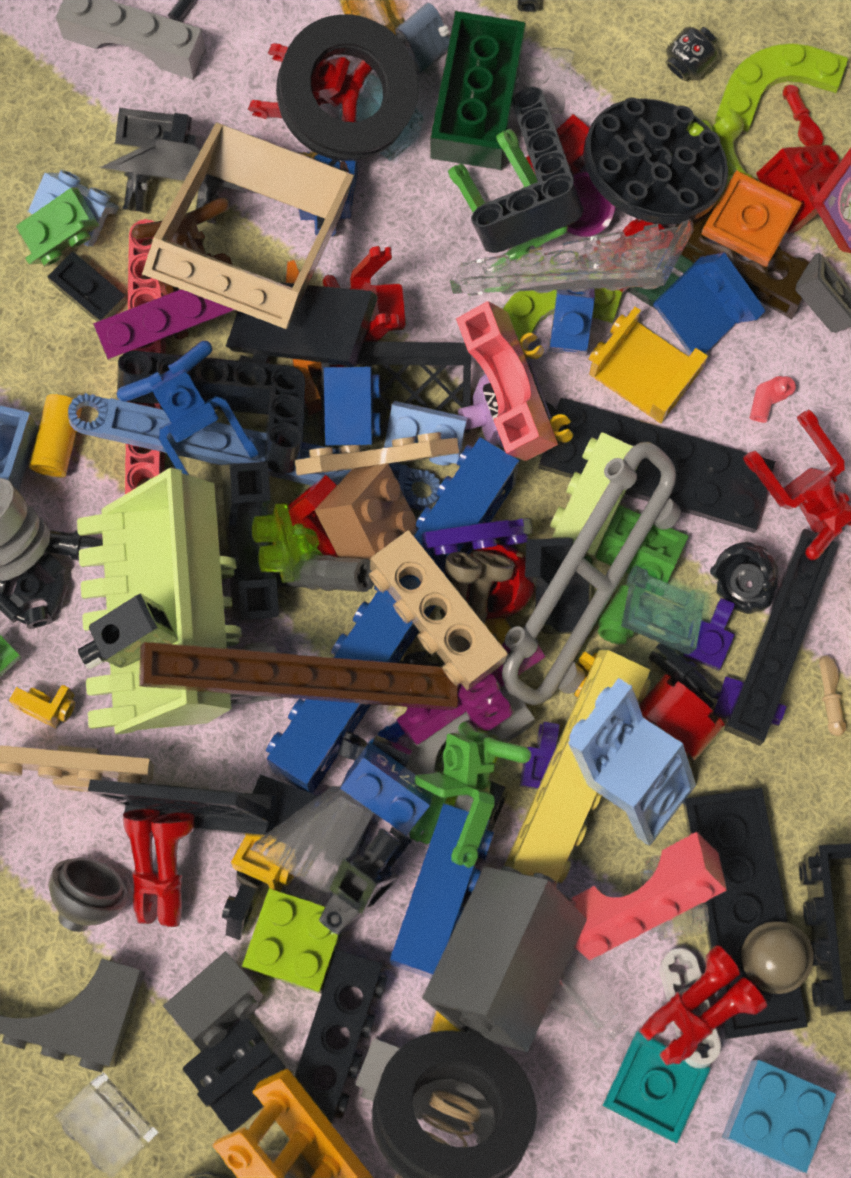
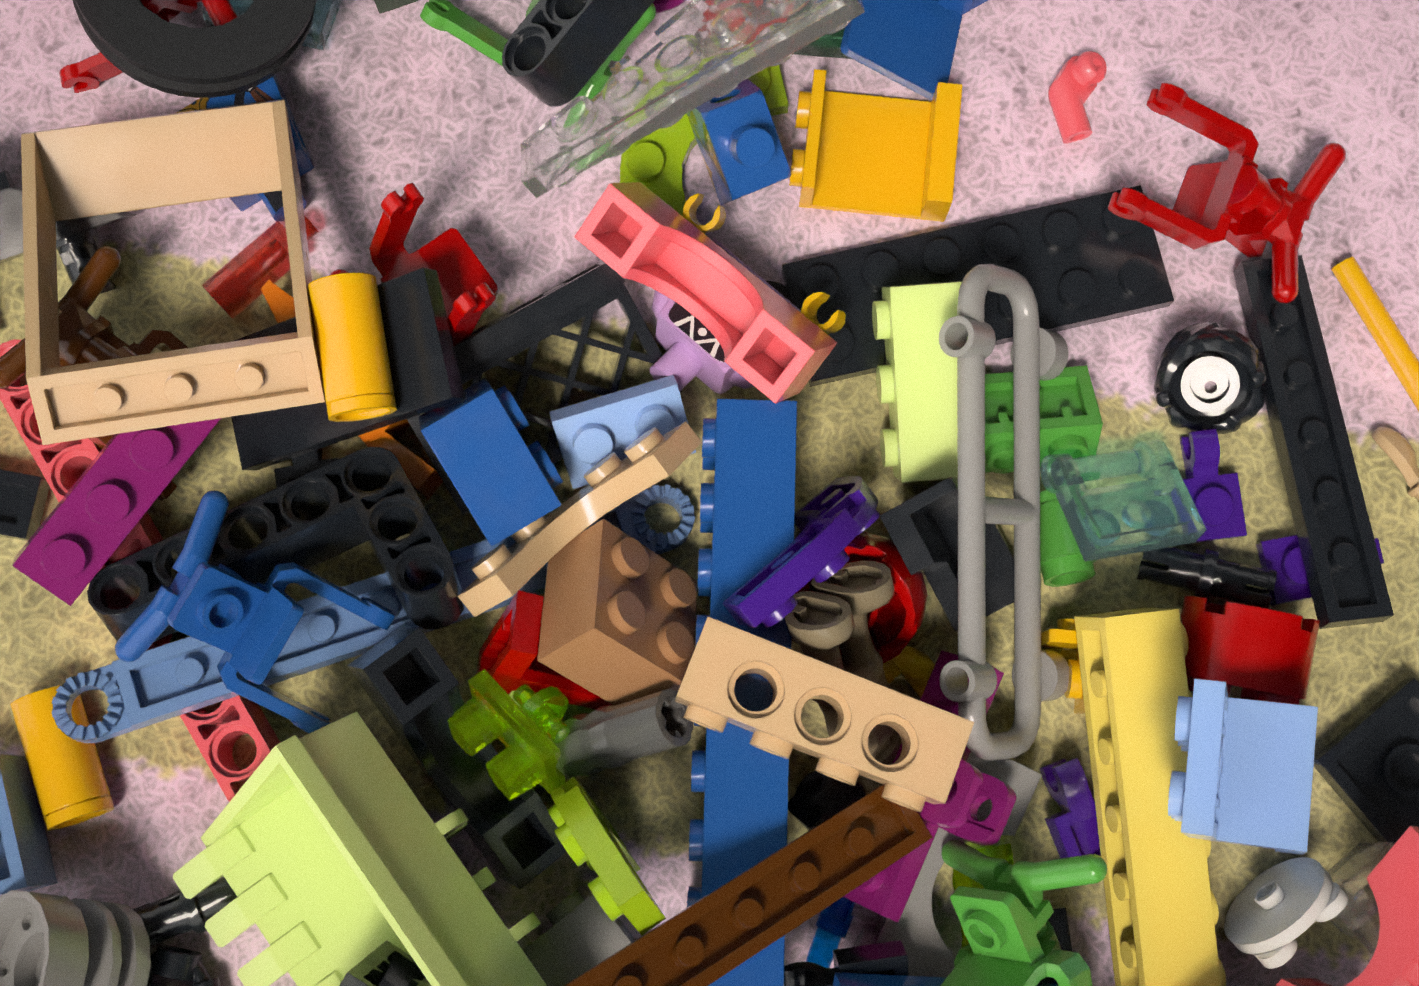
camera: 30 degrees left, 5 degrees up
none -> clear red cylinder [202,215,319,319]
none -> yellow pin [308,273,397,422]
none -> lime plate [547,777,666,936]
none -> white piece [1224,857,1348,969]

